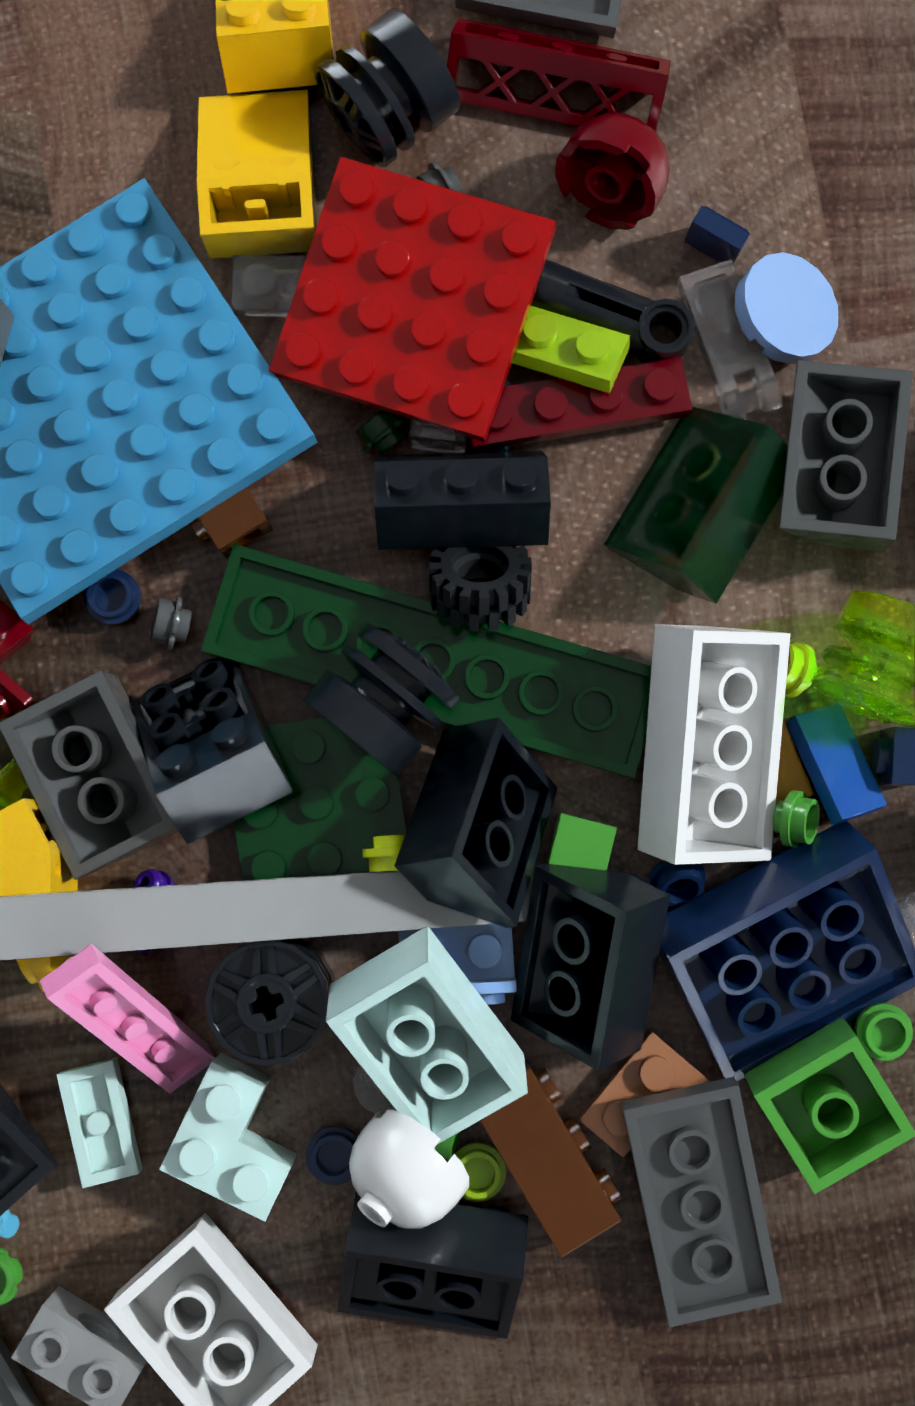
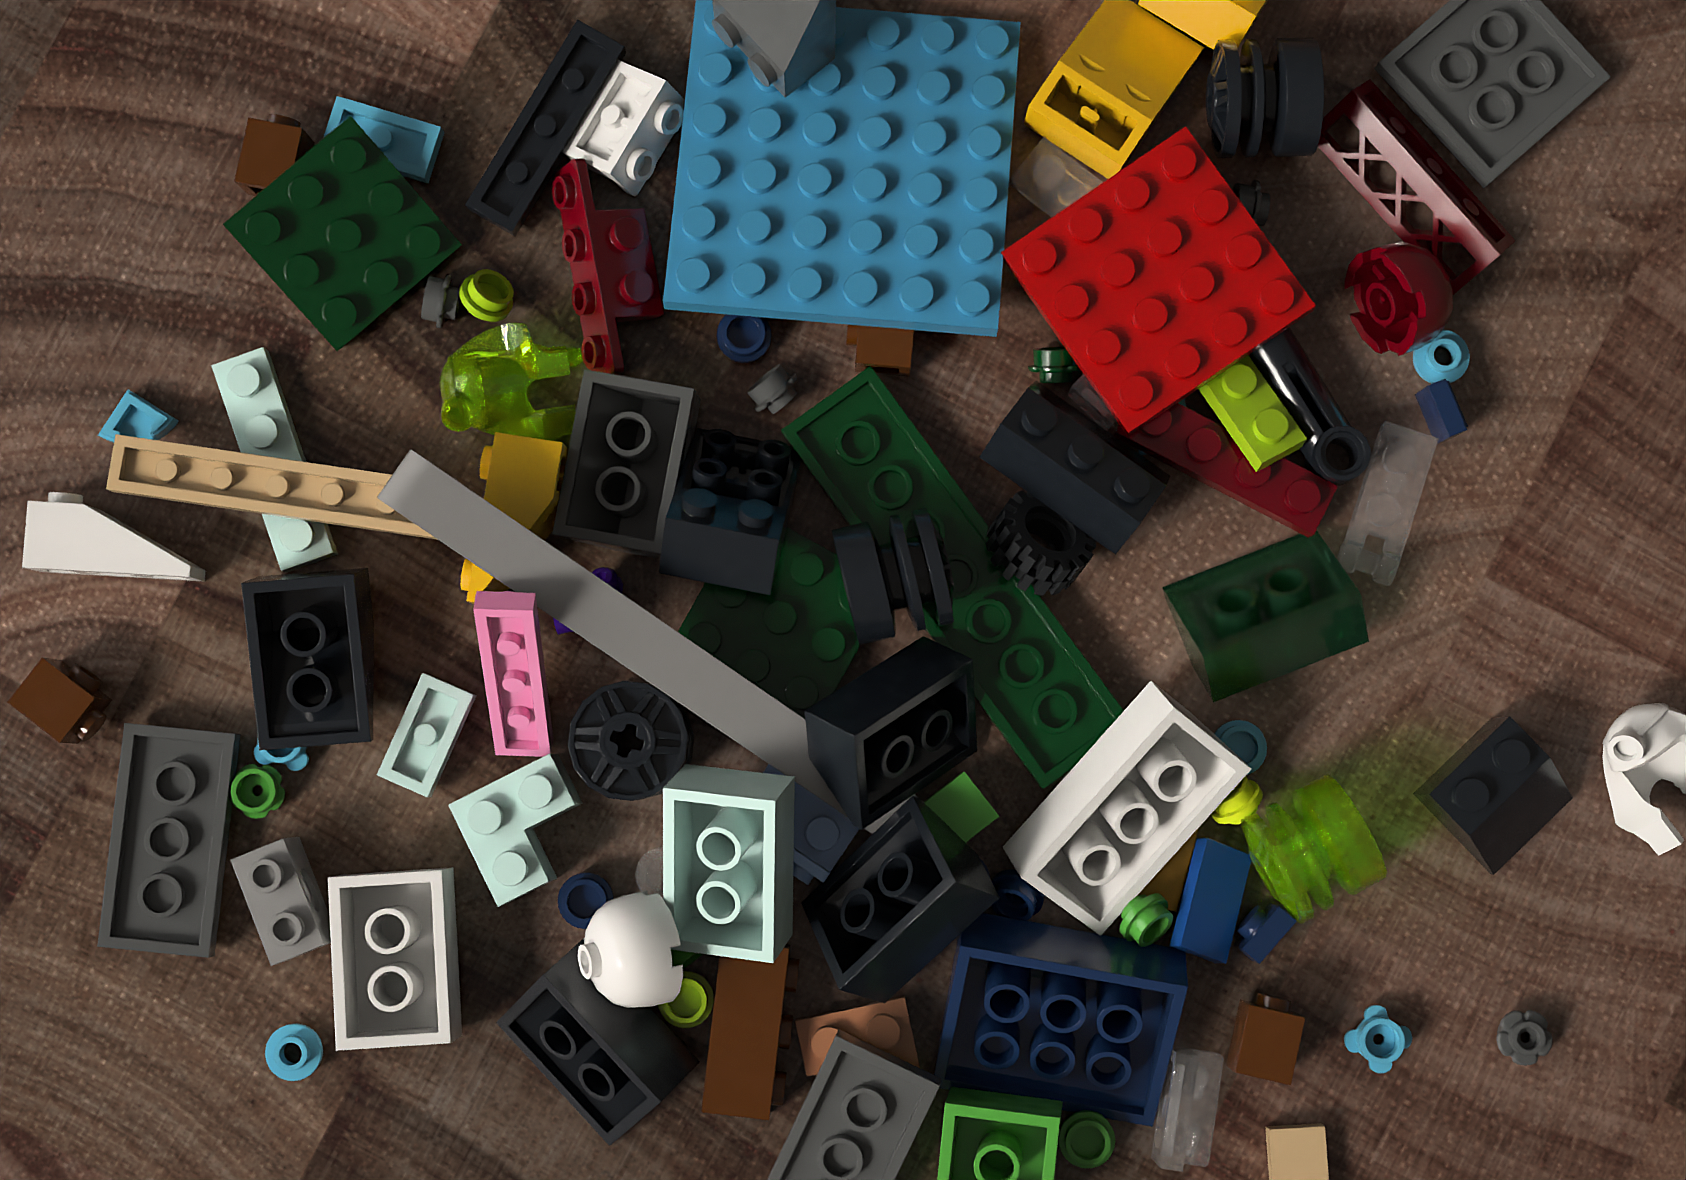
camera: 45 degrees right, 0 degrees up
neon yellow plate [362,835,405,872] -> none
light blue tile [735,252,838,364] -> none
dark grey slope [779,360,913,552] -> none
none -> medium azure plate [1214,720,1267,775]
none -> medium azure plate [1413,330,1470,384]

